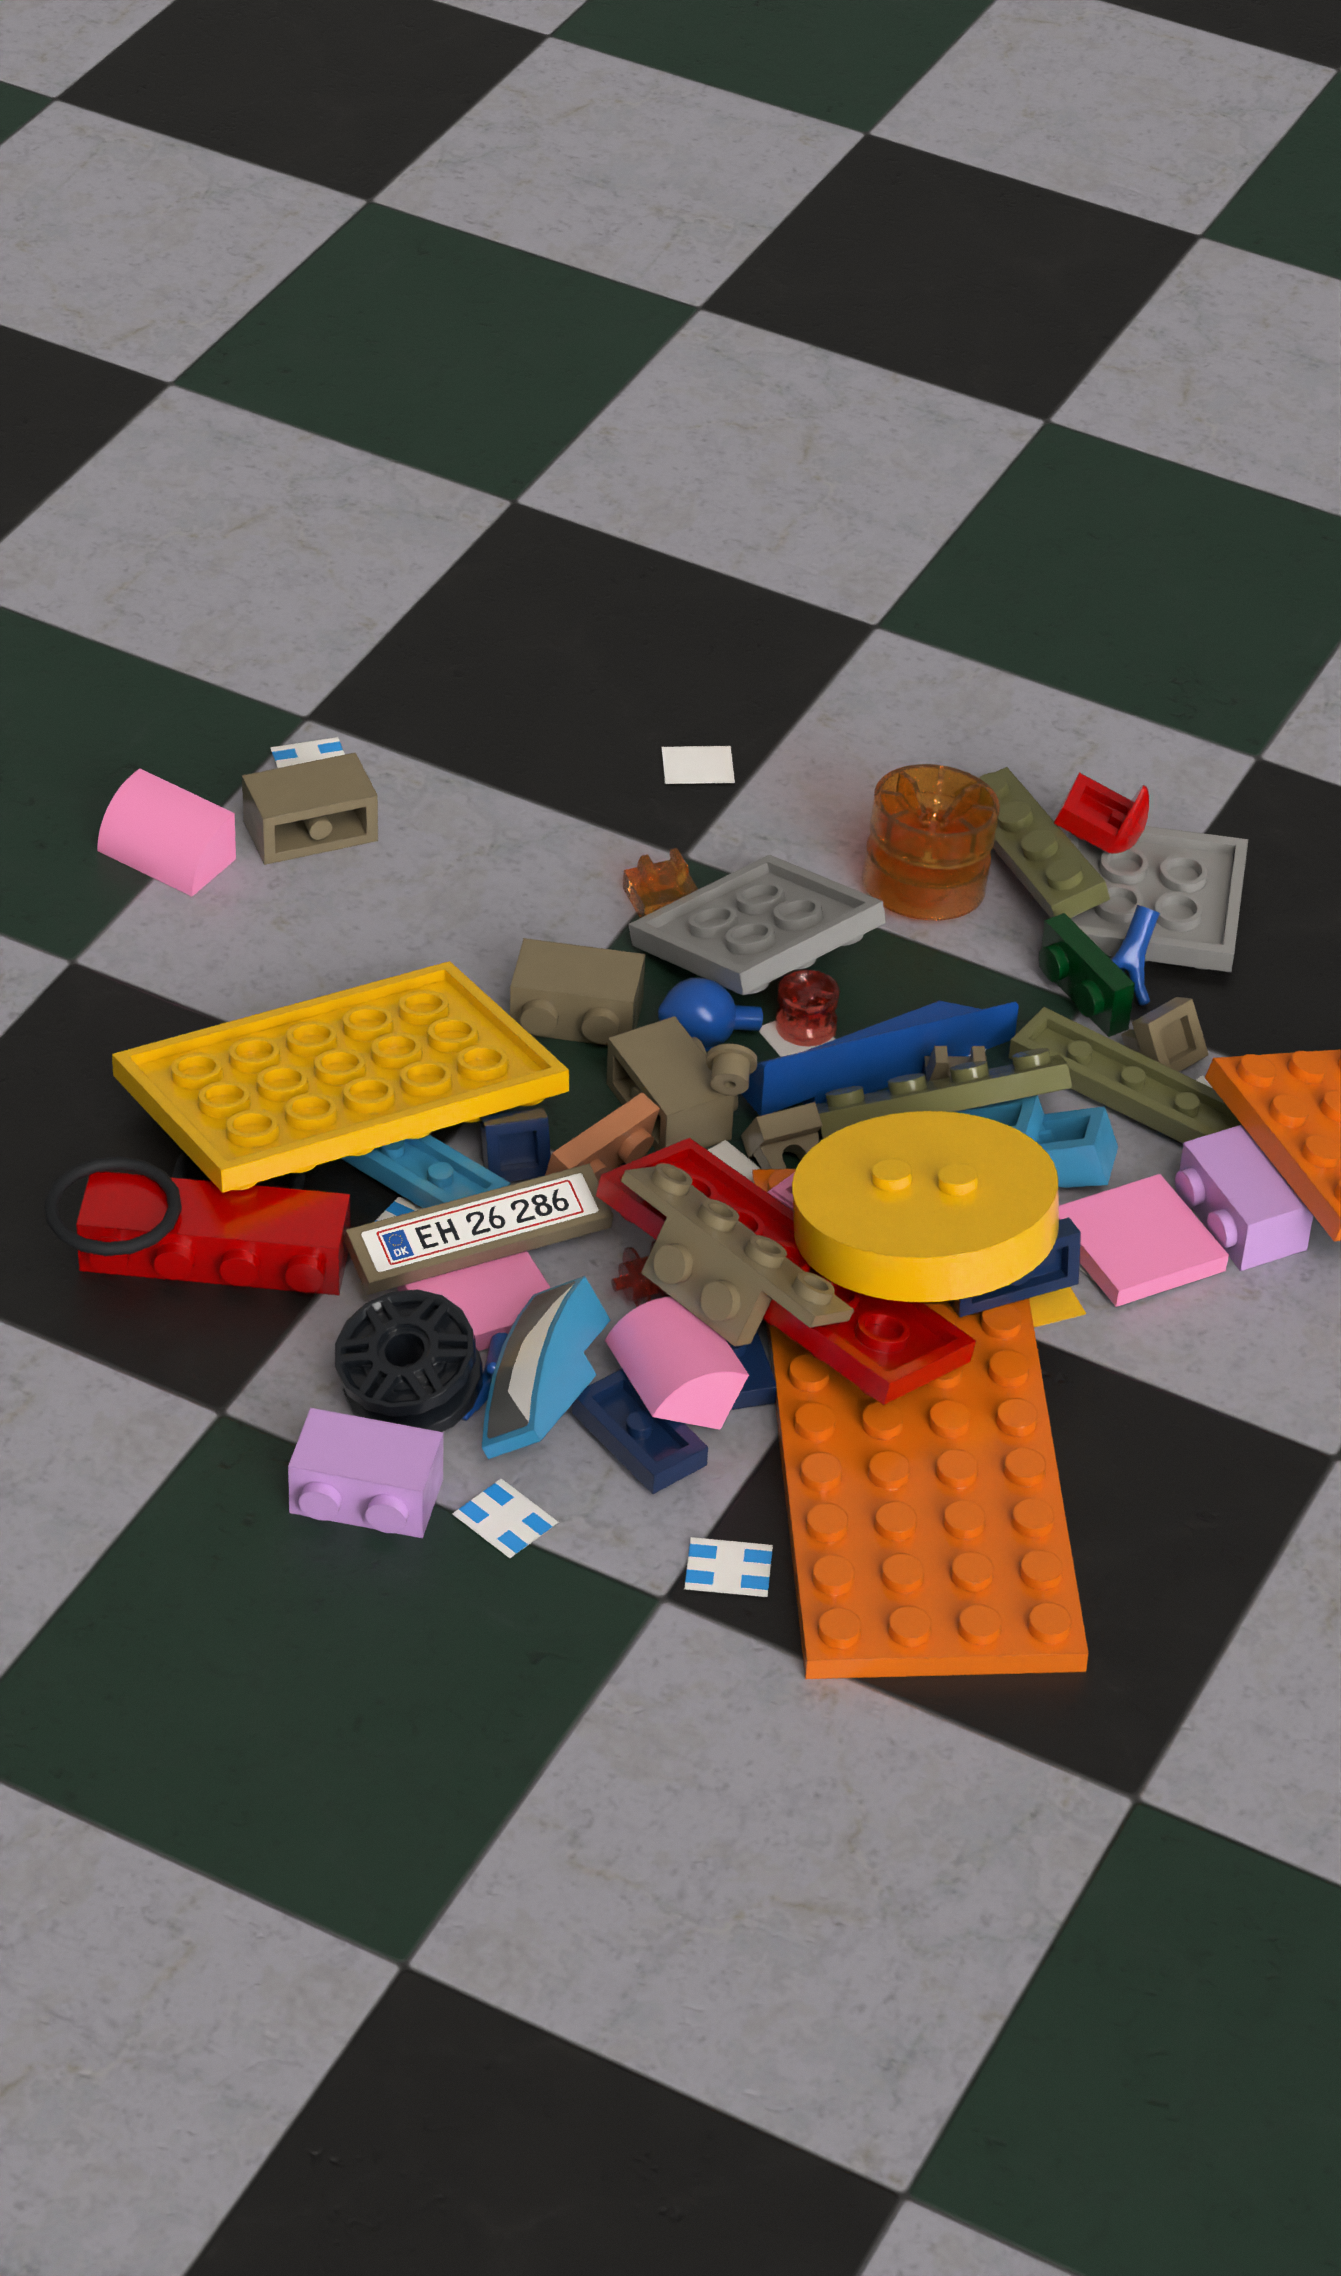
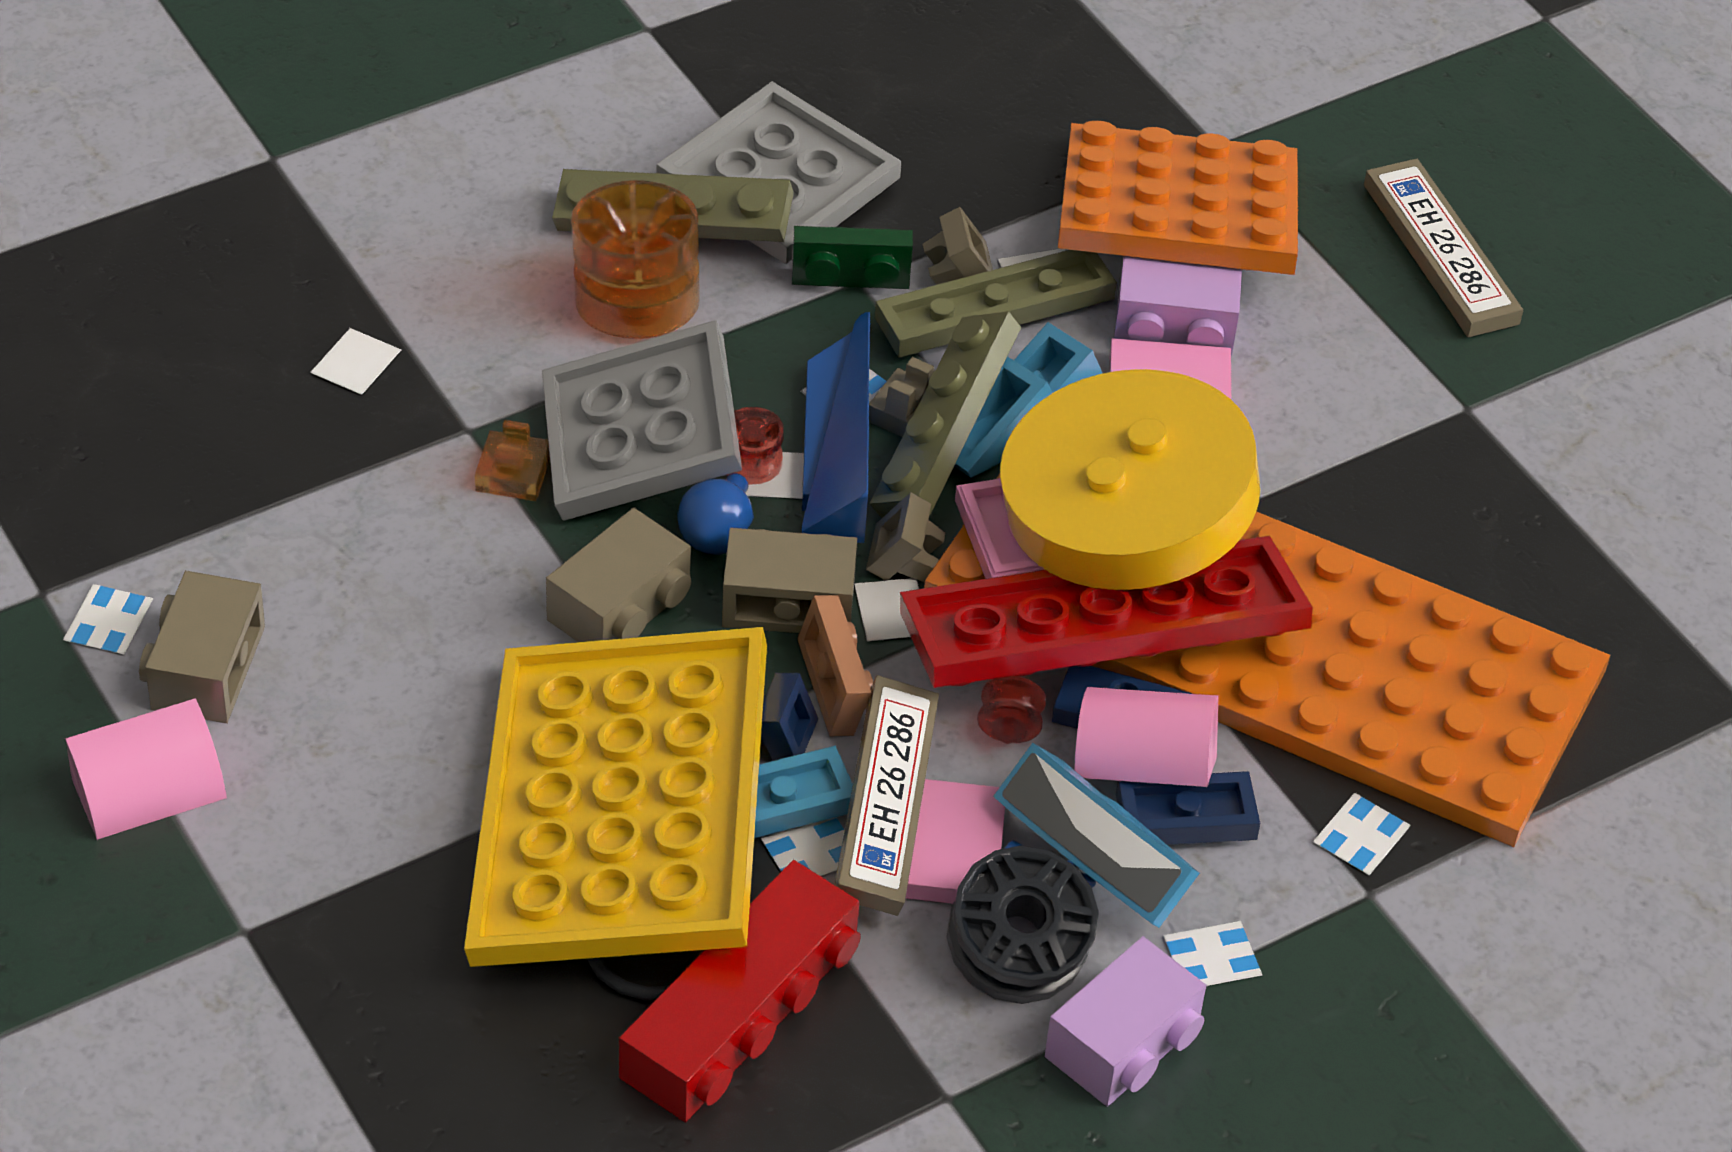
camera: 60 degrees left, 5 degrees up
black piece [44,1156,182,1256] -> none
dark tan bracket [621,1163,854,1346] -> none
dark tan piece [706,1044,757,1095] -> none
red plate [1054,772,1149,854] -> none
blue bar [1111,905,1160,1006] -> none

